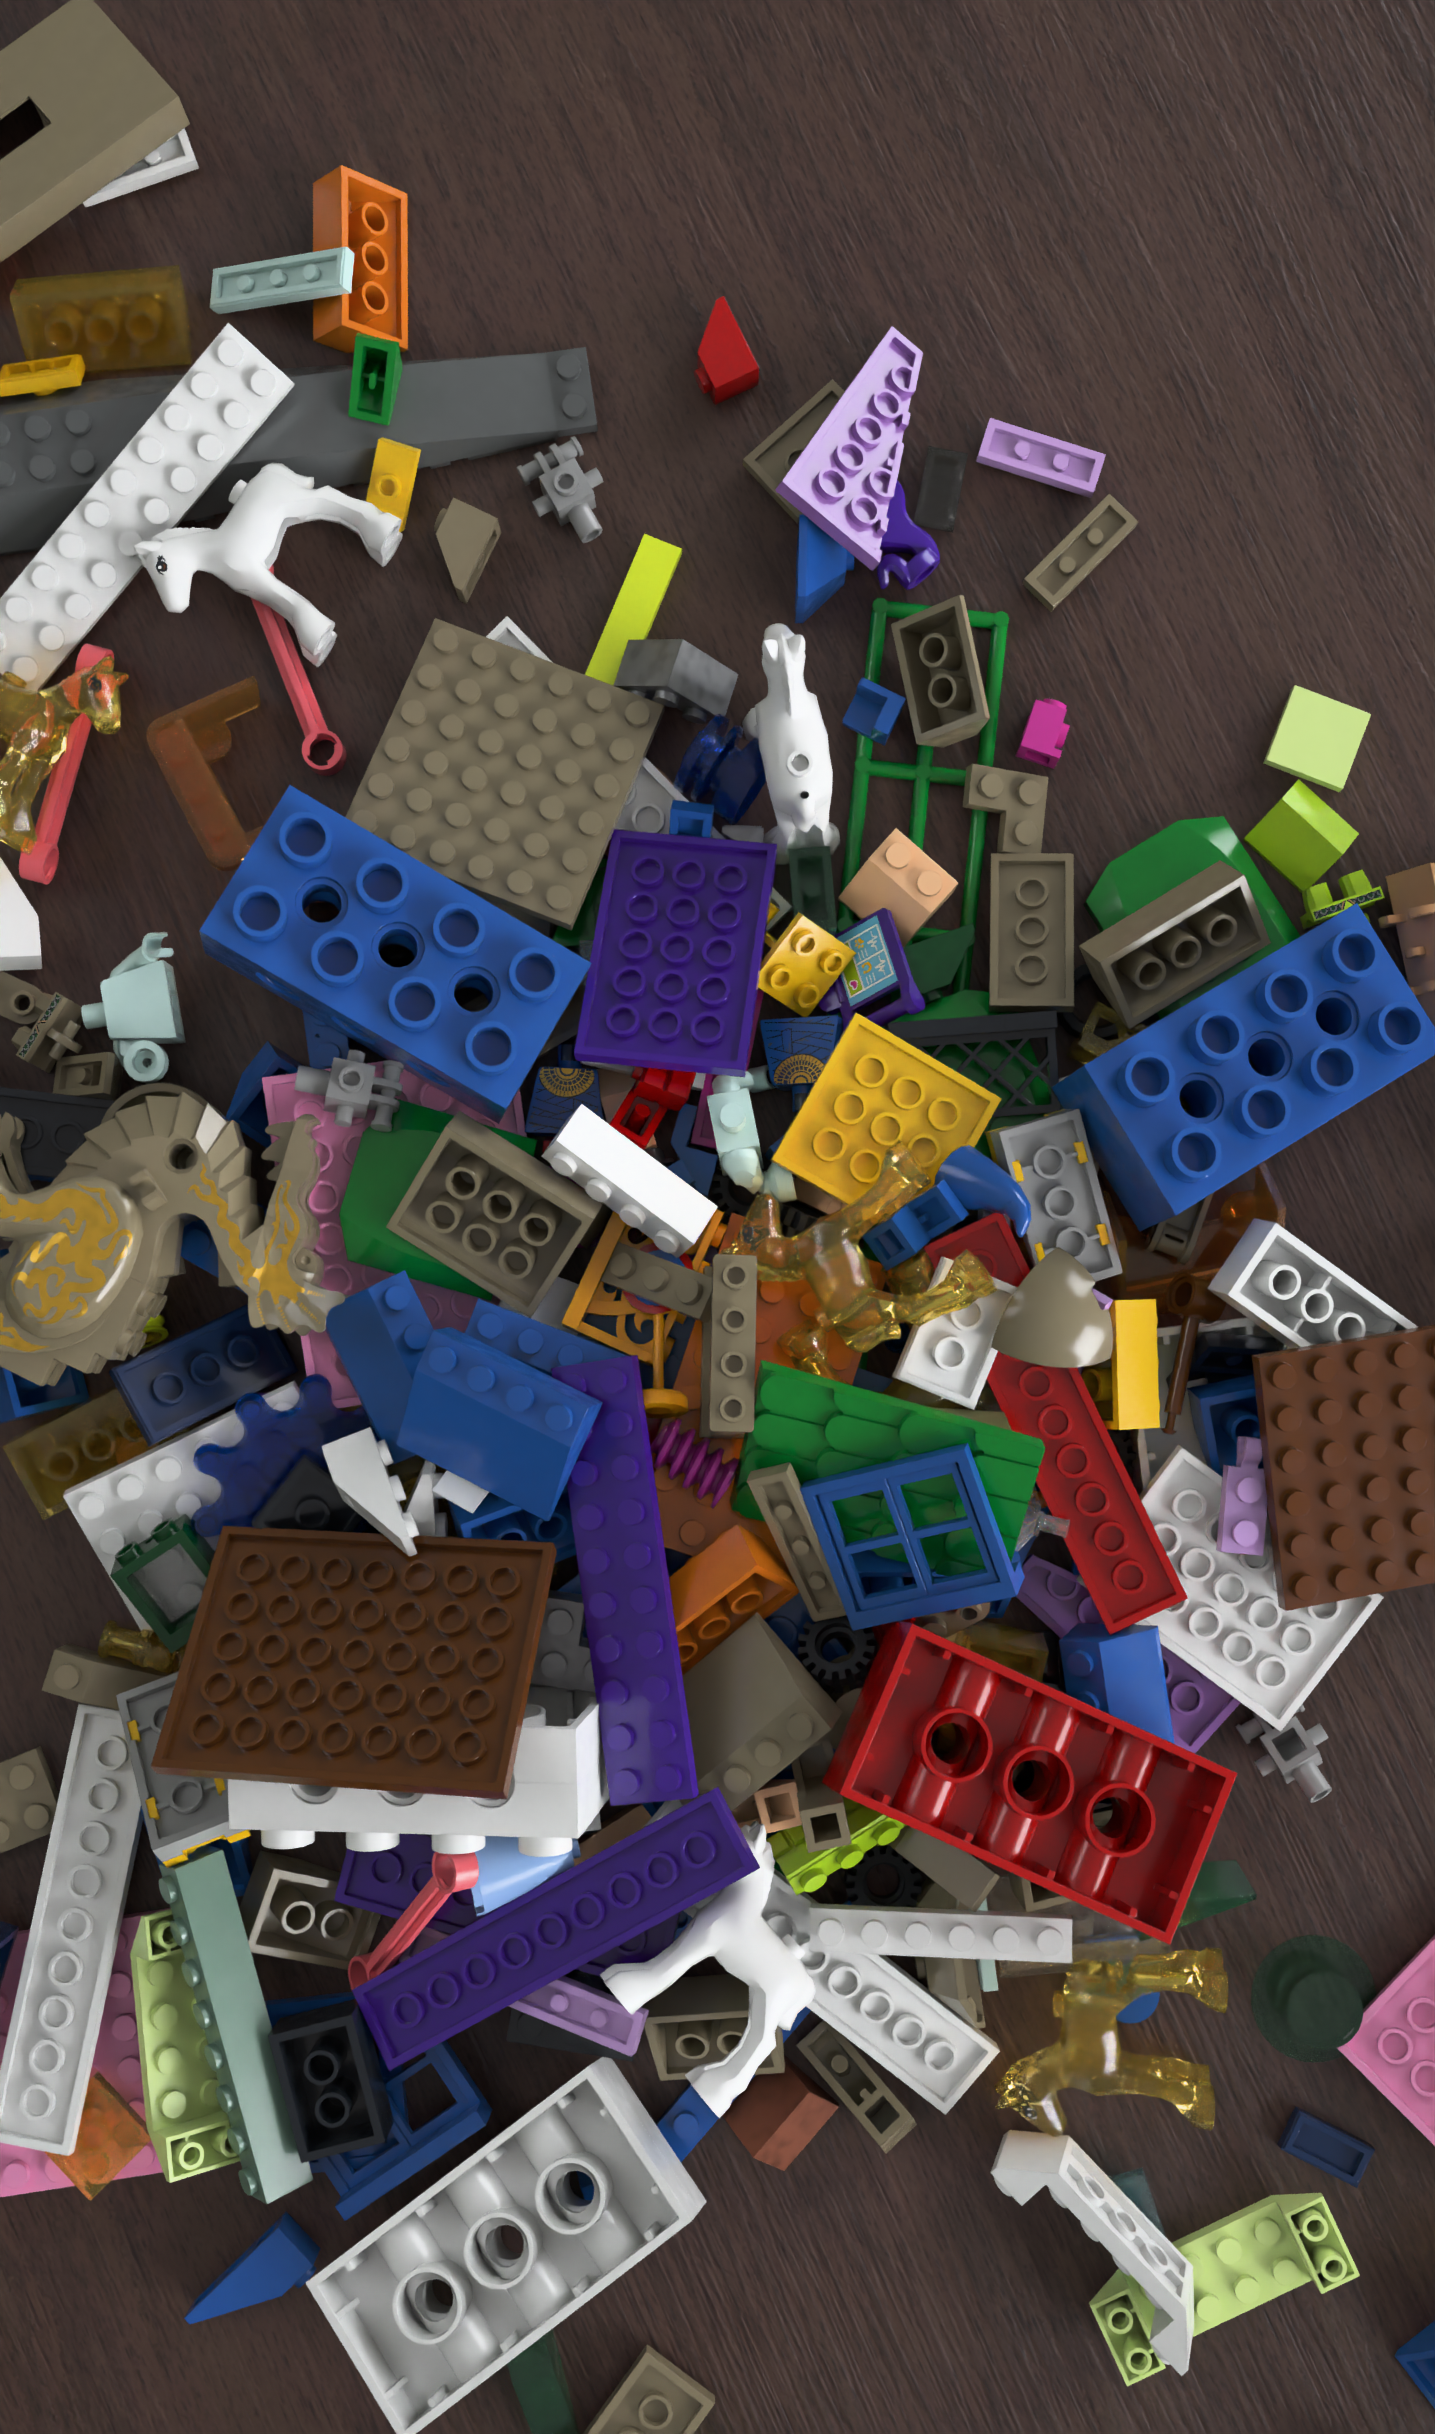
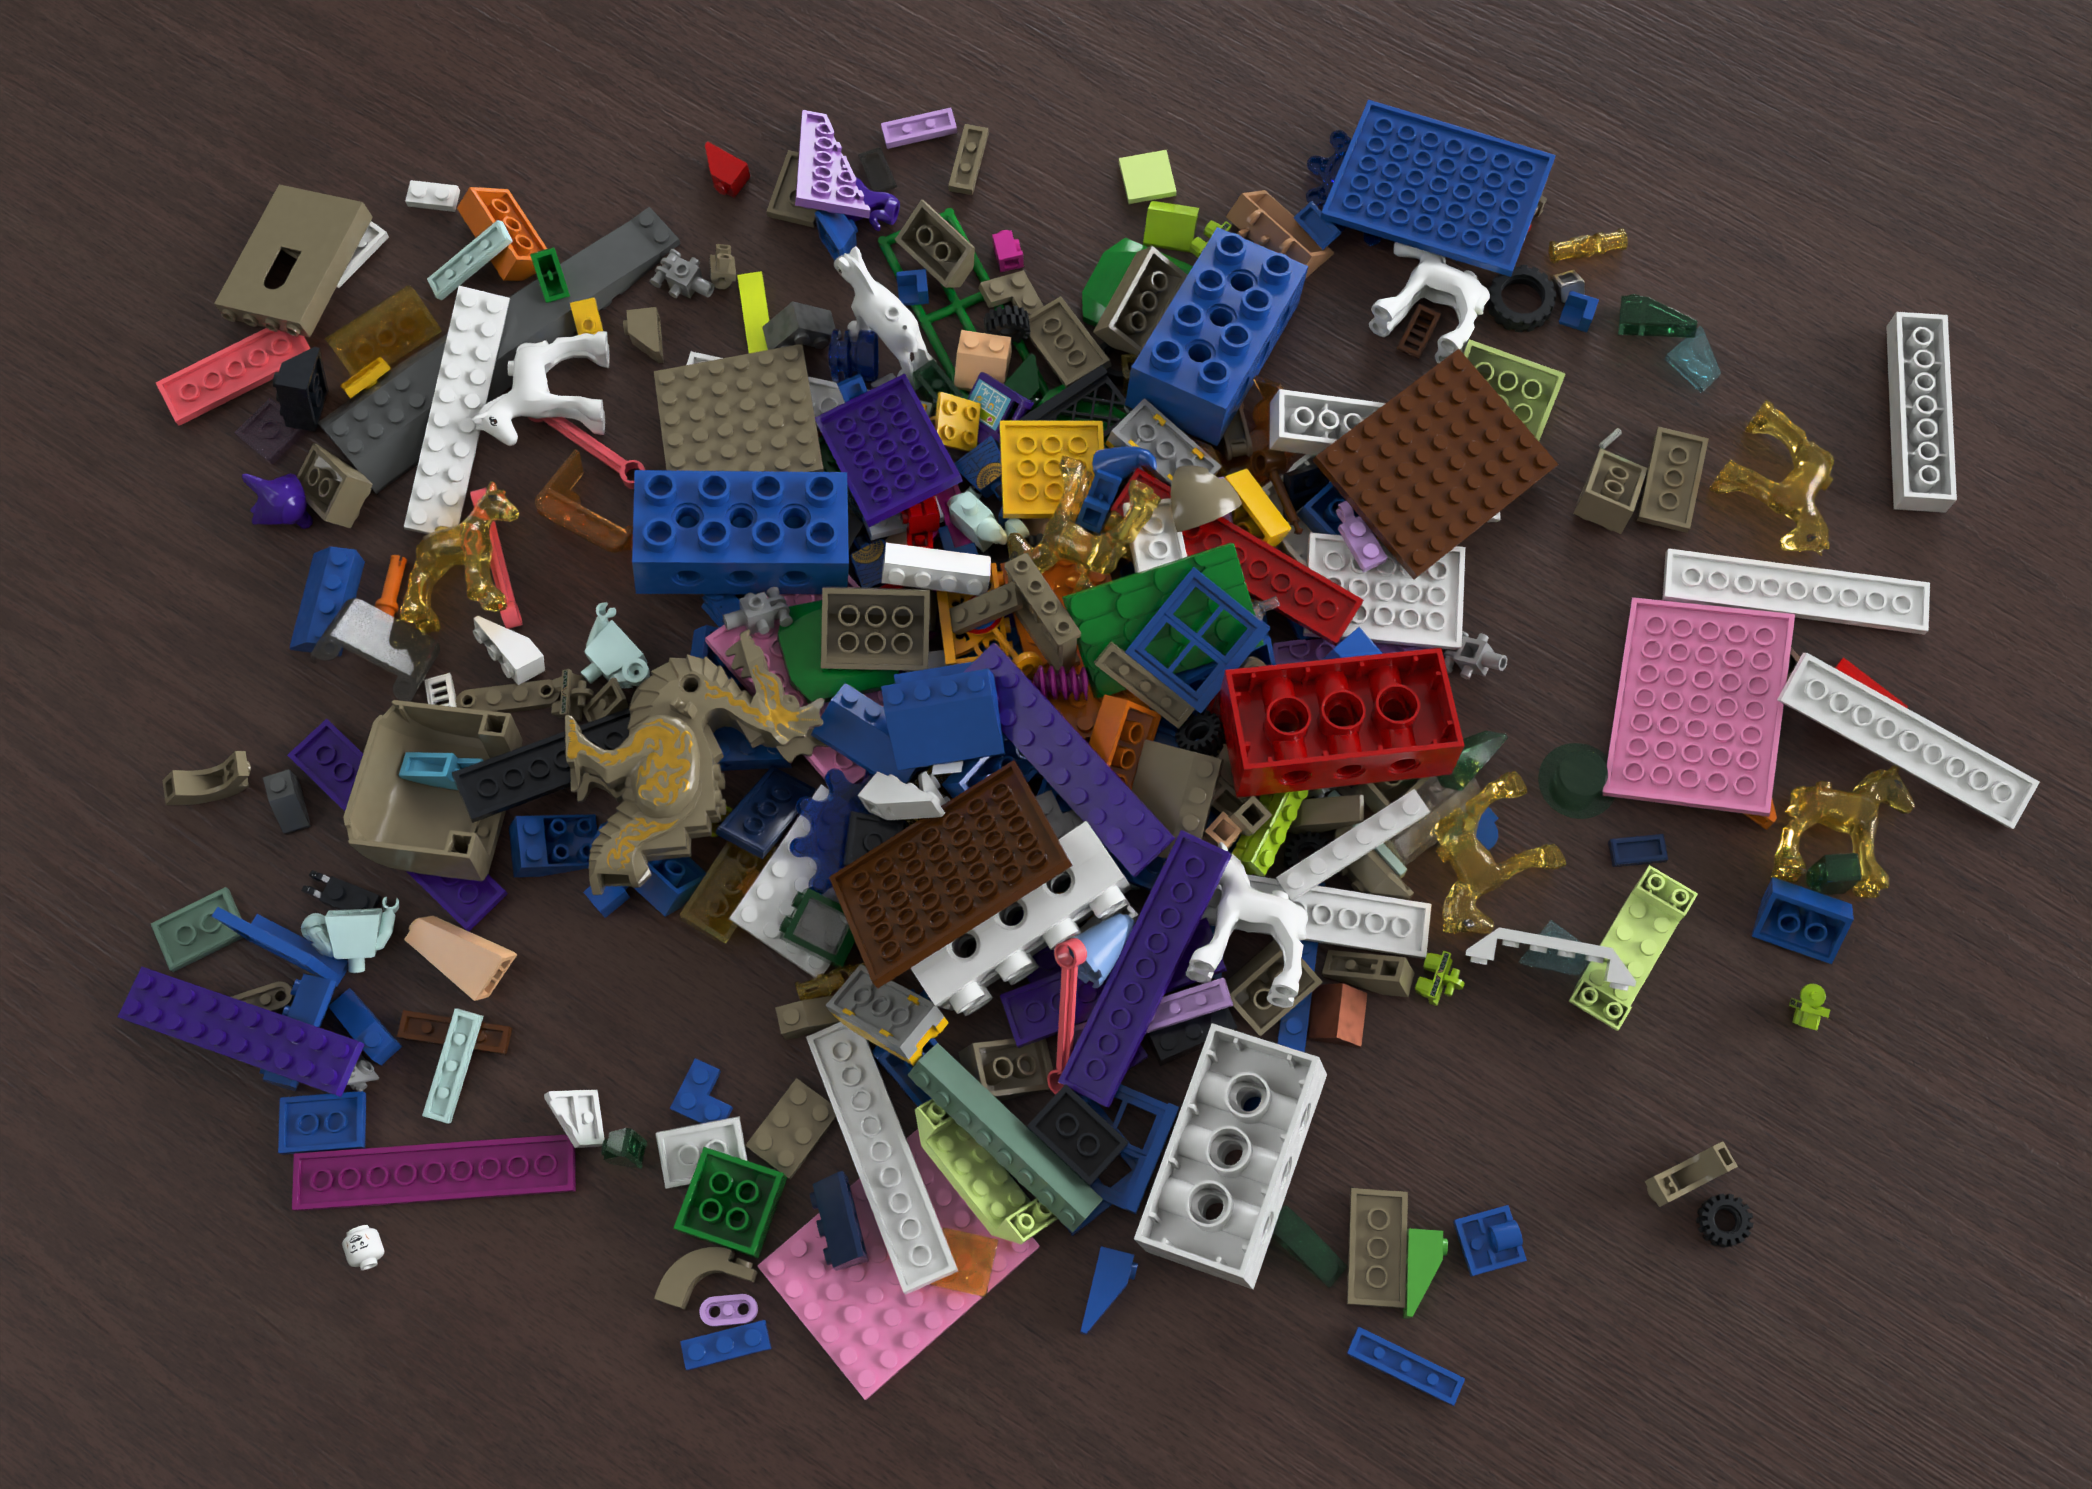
camera: 30 degrees left, 15 degrees down
none -> white plate [405,180,460,212]
none -> dark tan hips [709,244,736,289]
none -> black tyre [983,305,1031,345]
none -> lime hips [1415,951,1465,1006]

